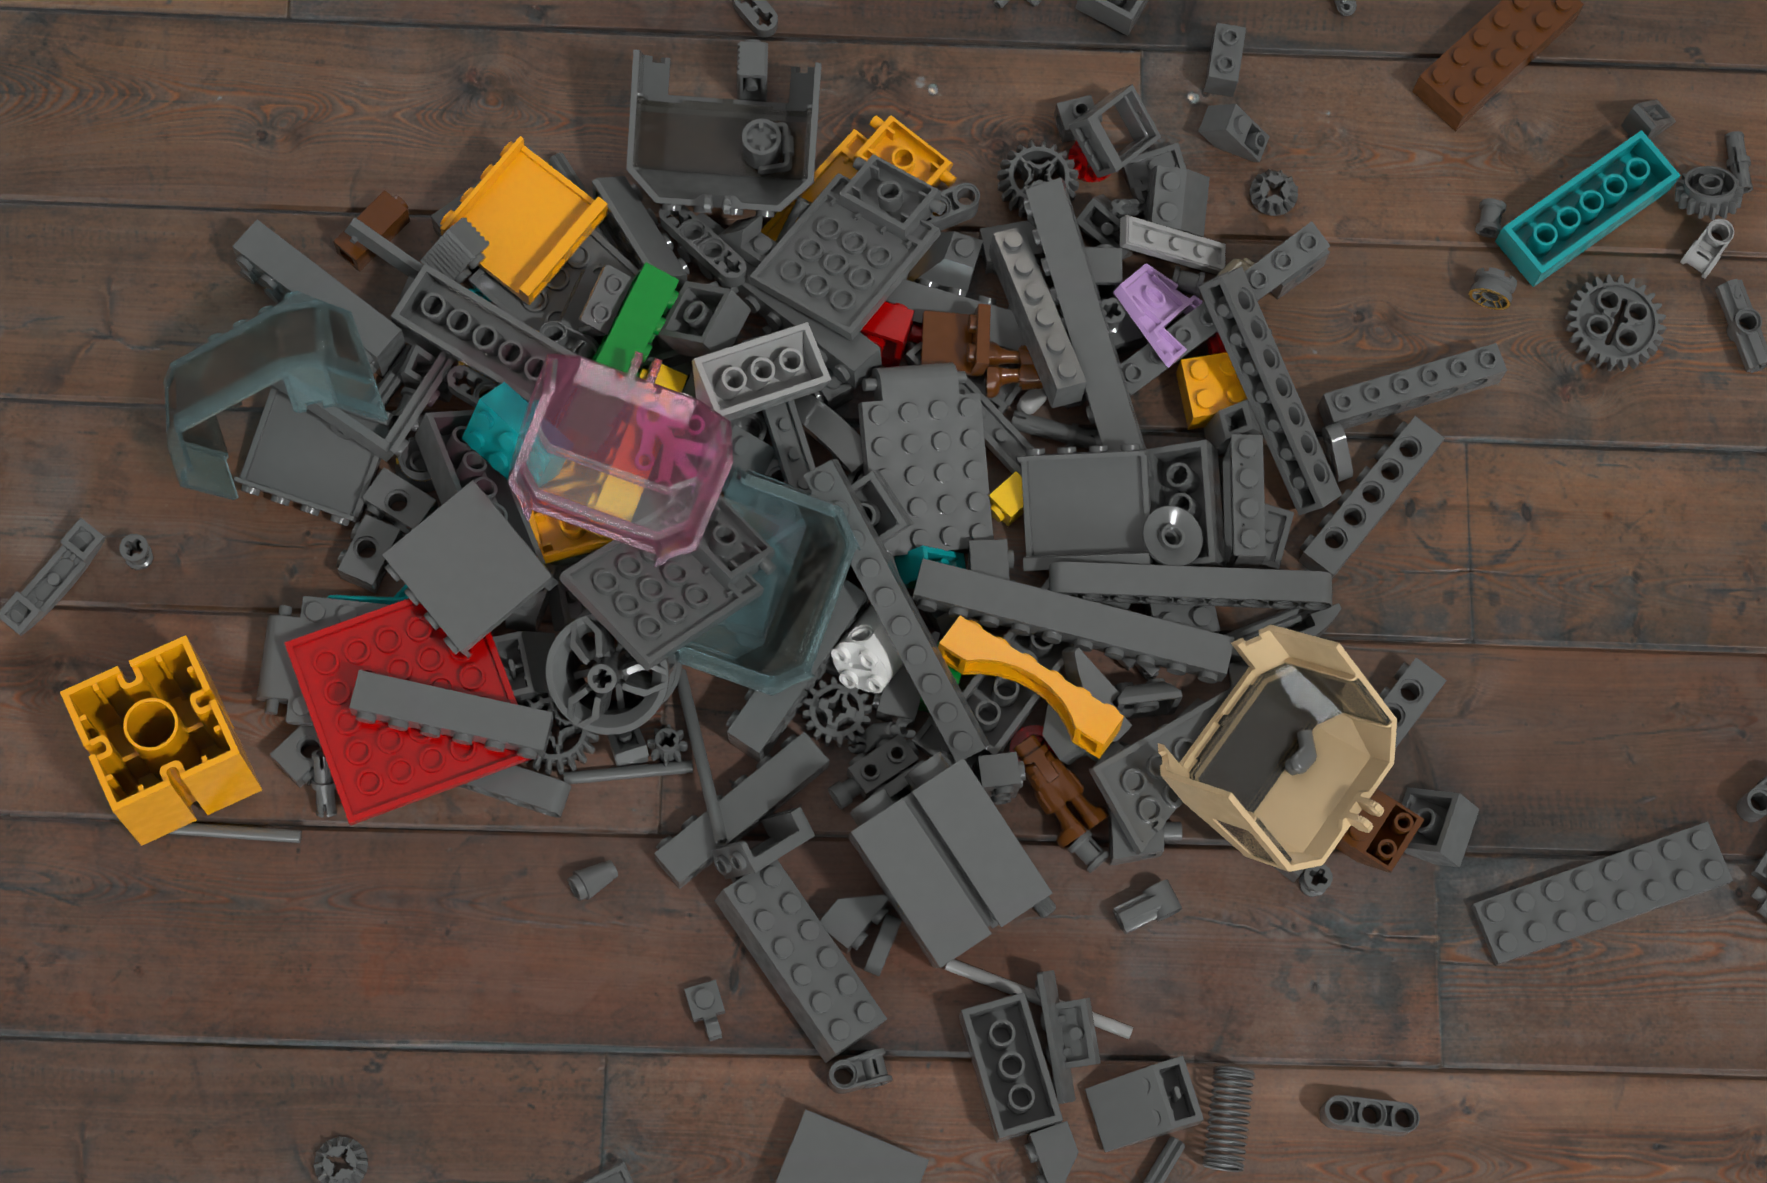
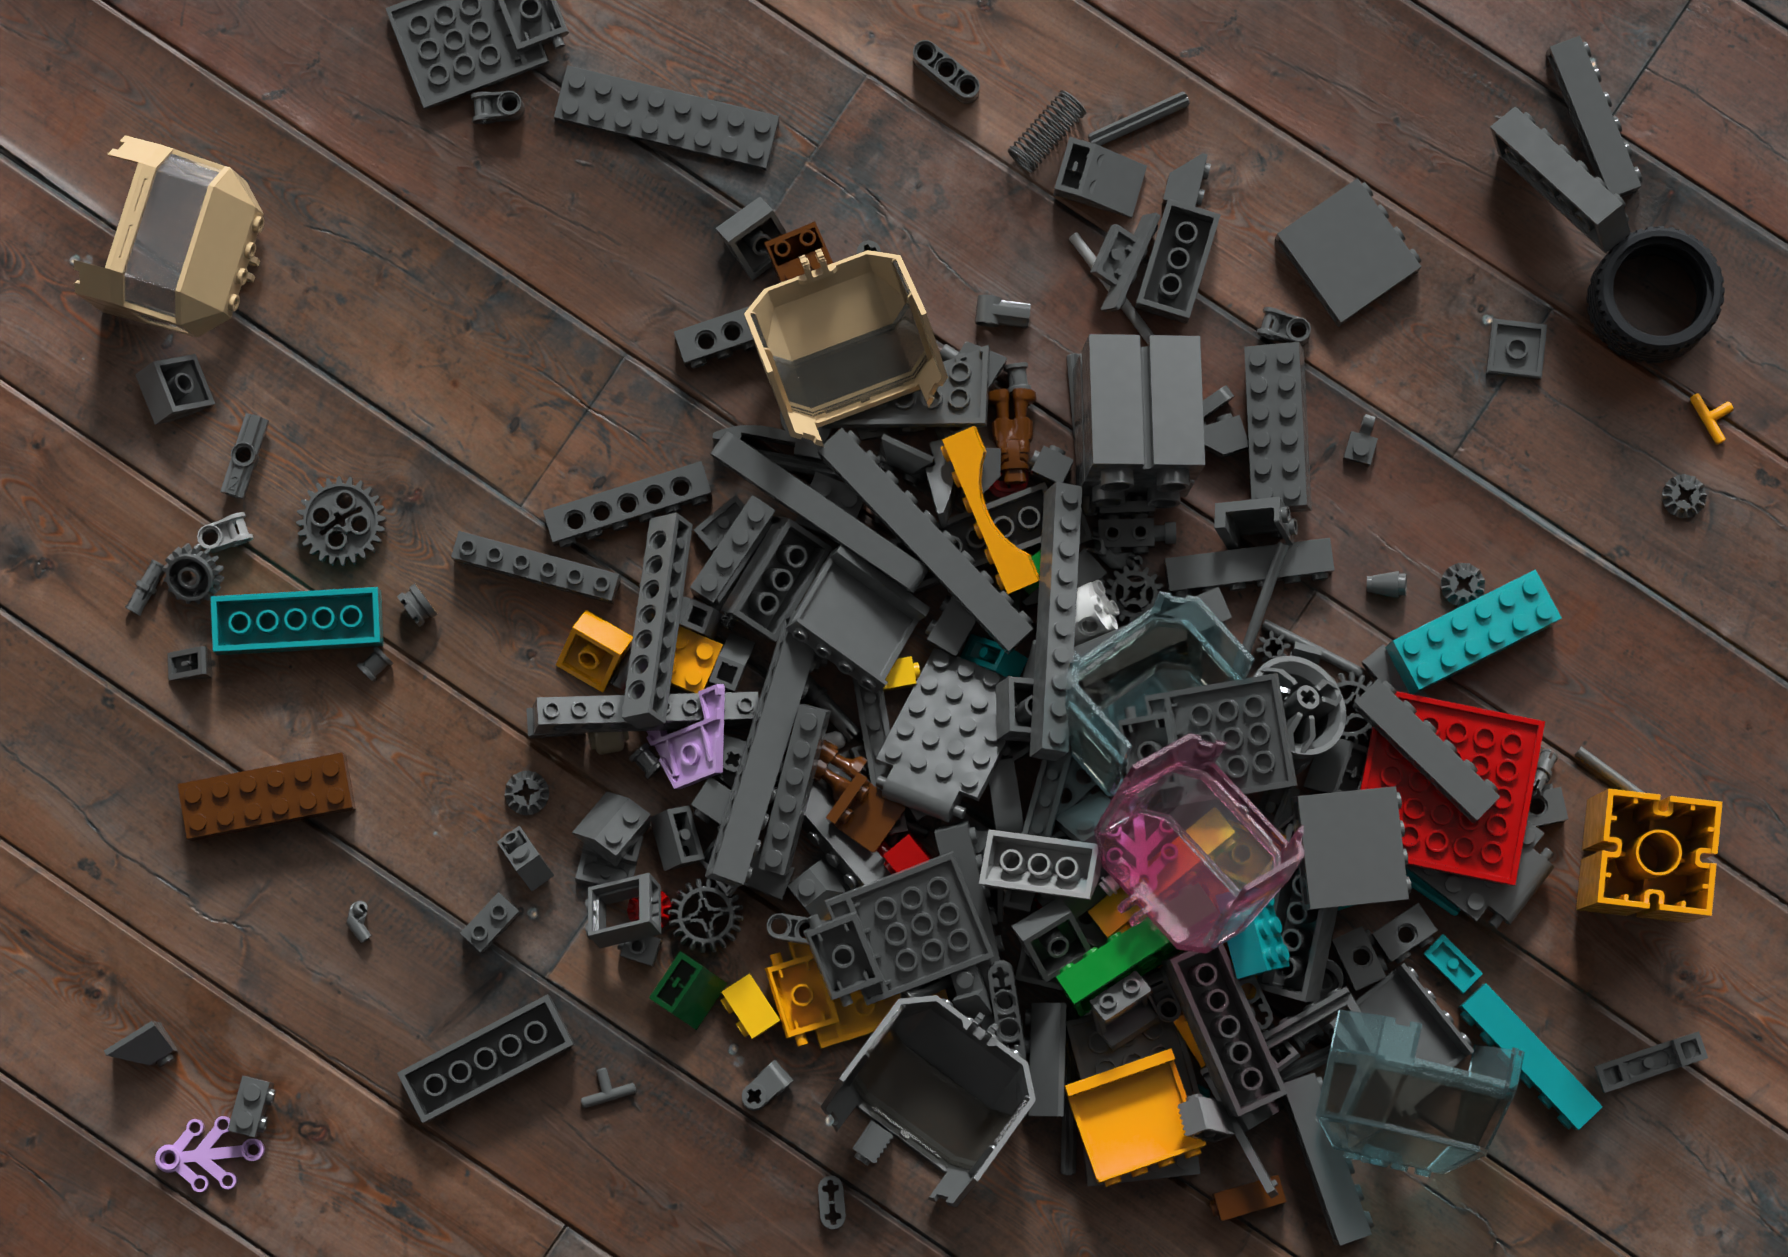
camera: 140 degrees left, 10 degrees up
dark grey bush [119,534,154,570] -> none
dark grey piece [742,118,794,175] -> none
dark grey axle [1110,199,1145,216] -> none
light grey tile [1120,215,1226,275] -> none
dark grey dish [1142,506,1203,566] -> none
dark grey arm [1285,730,1317,775] -> none
dark grey beam [1322,422,1353,482] -> none
none -> light orange slope [556,610,633,693]
none -> dark green slope [649,951,728,1030]
none -> dark grey slope [709,633,756,692]
none -> yellow brick [720,973,781,1039]
none -> dark grey piece [742,1060,794,1111]
none -> teal brick [1385,569,1562,695]
none -> teal plate [1423,934,1483,994]
none -> dark grey gear [1441,563,1485,607]
none -> teal brick [1459,983,1603,1130]

